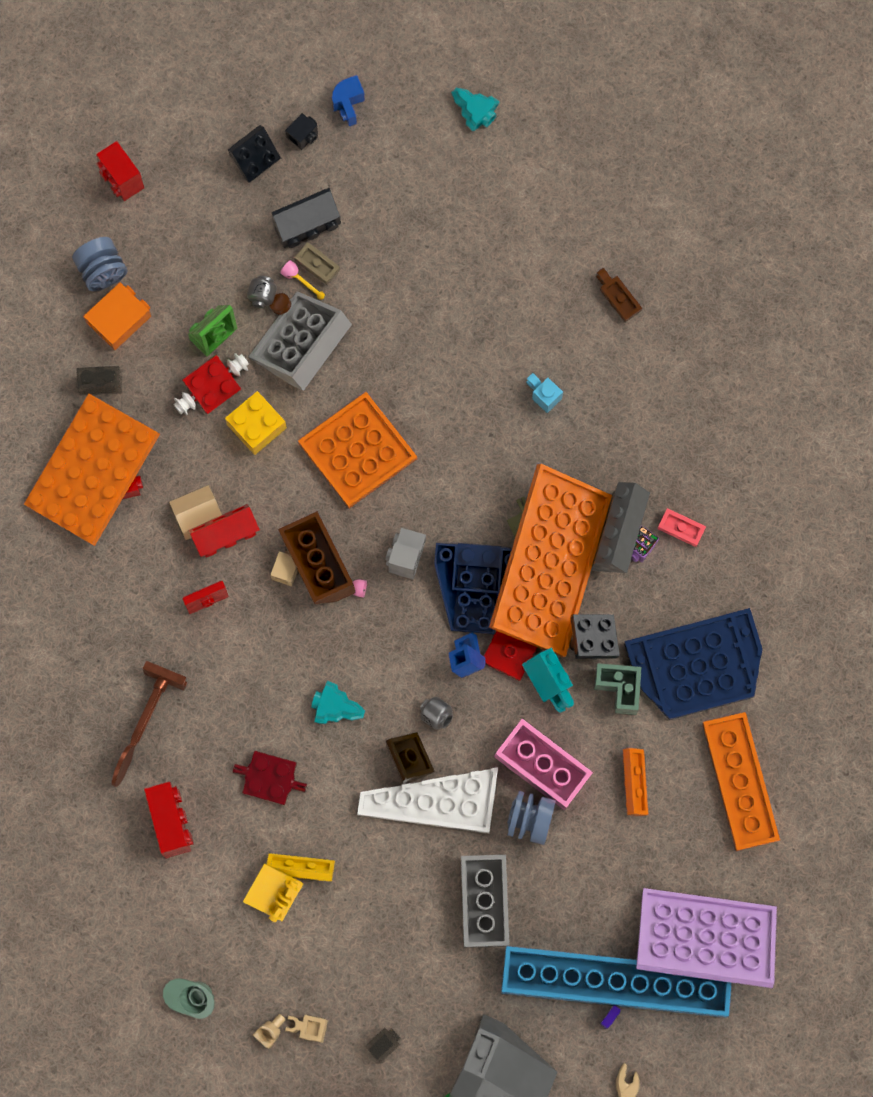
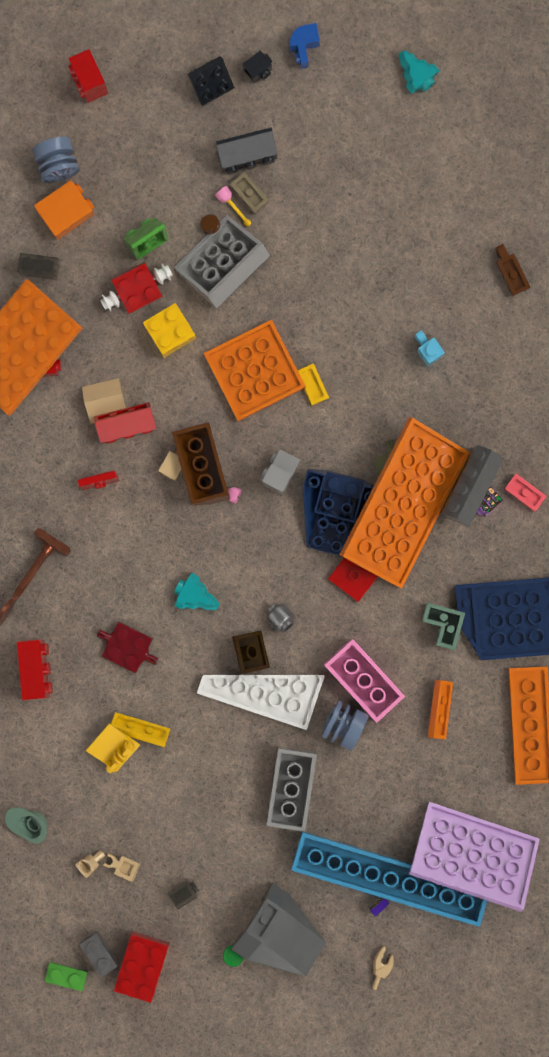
camera: 10 degrees right, 10 degrees up
flat silver head [247,275,277,308] -> none
blue brick [449,632,485,678] -> none
teal brick [522,647,574,713] -> none
plate [569,614,620,659] -> none
none -> yellow tile [298,363,329,406]

